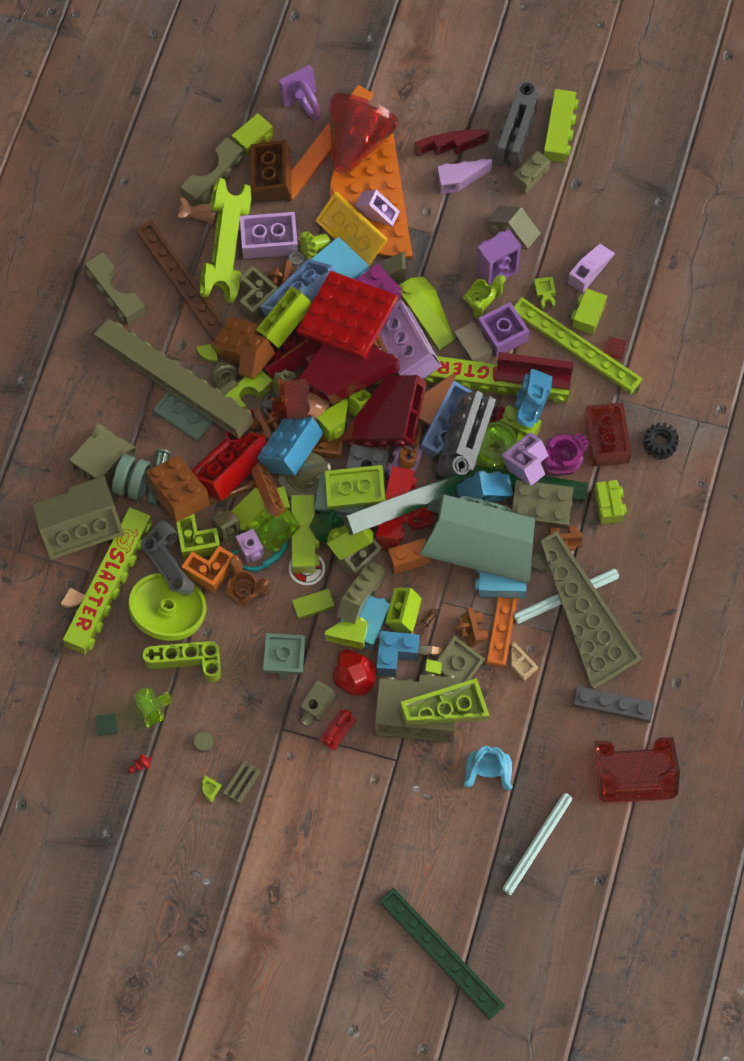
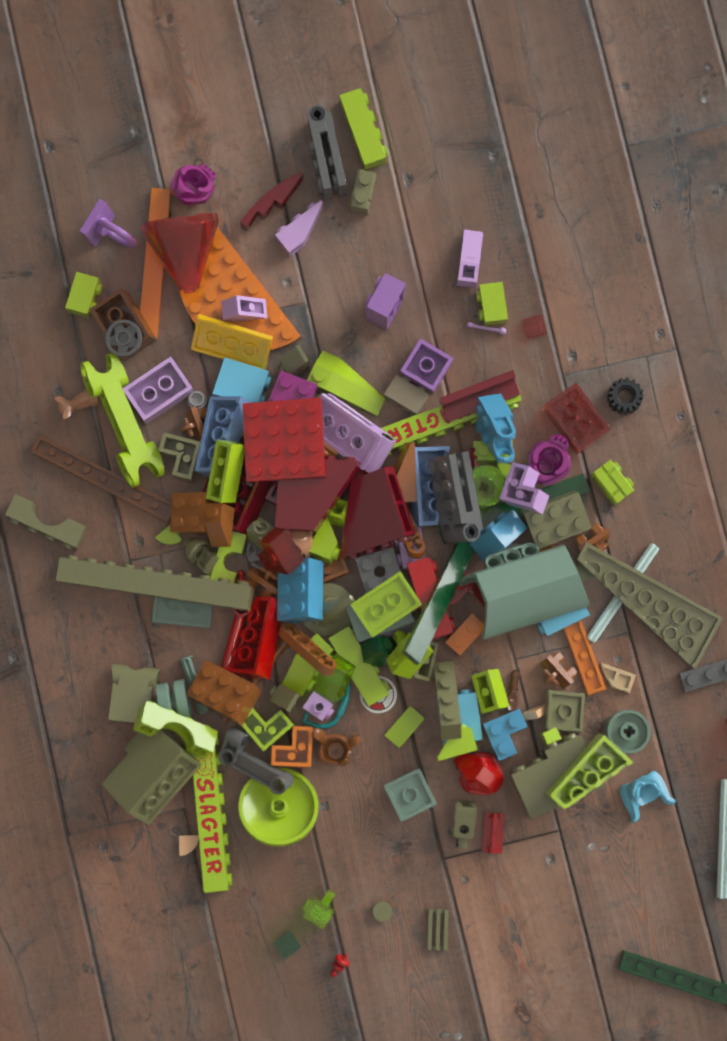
camera: 30 degrees left, 15 degrees up
lime beam [143,641,221,683] -> none
olive arch [180,137,244,206] -> none
lime tile [202,776,222,803] -> none
lime gear [298,231,330,260] -> none
lime hair [462,275,506,320] -> none
olive brick [486,206,541,249] -> none
lime tile [514,297,642,394] -> none
lime plate [534,277,556,310] -> none
none -> dark grey wheel [106,320,142,357]
none -> lime arch [133,701,218,759]
none -> magenta helmet [170,164,217,205]
none -> lavender hinge [466,322,506,335]
none -> sand green wheel [604,710,651,754]

